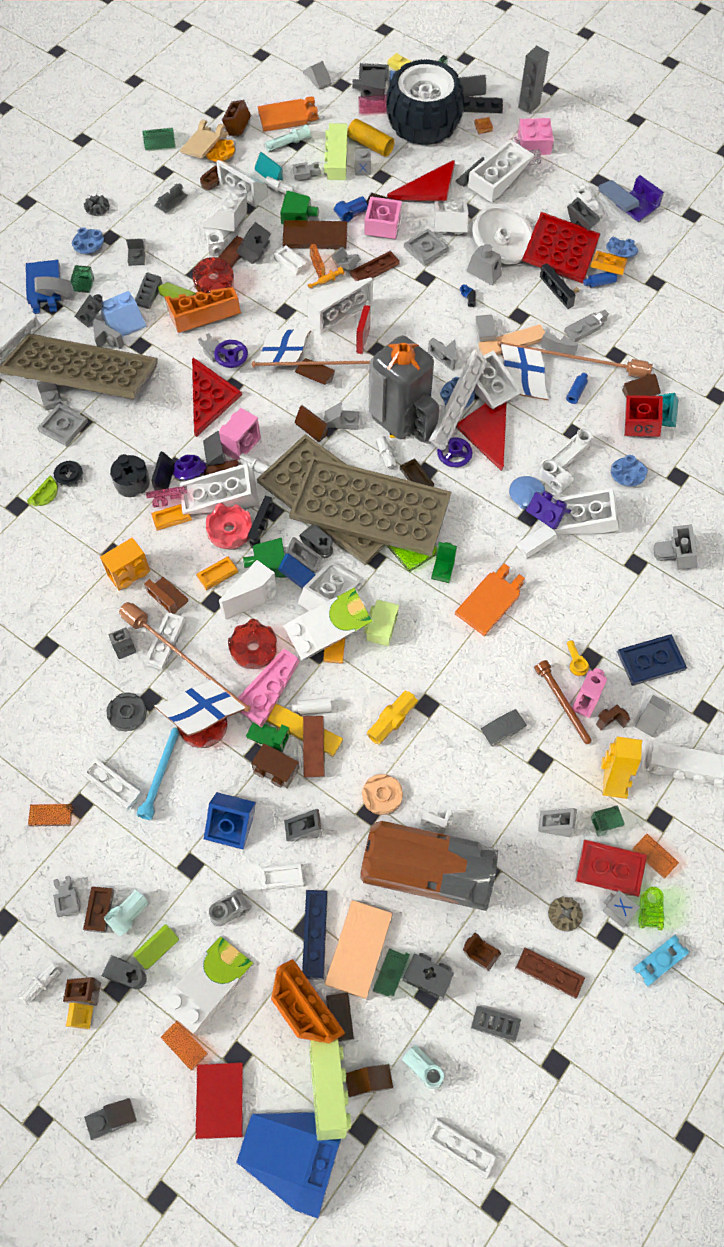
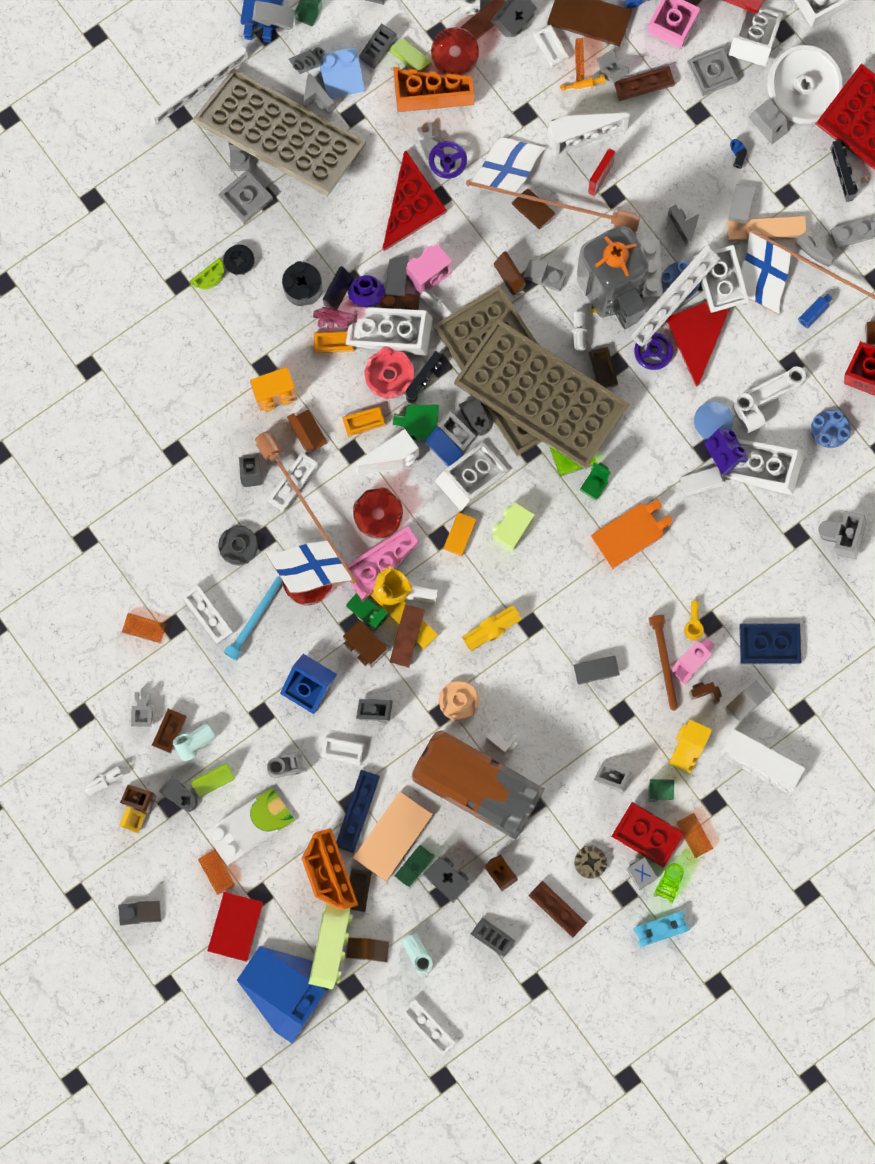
camera: 20 degrees right, 15 degrees up
white slope [283,587,374,660] -> none
none -> yellow hair [373,567,412,605]

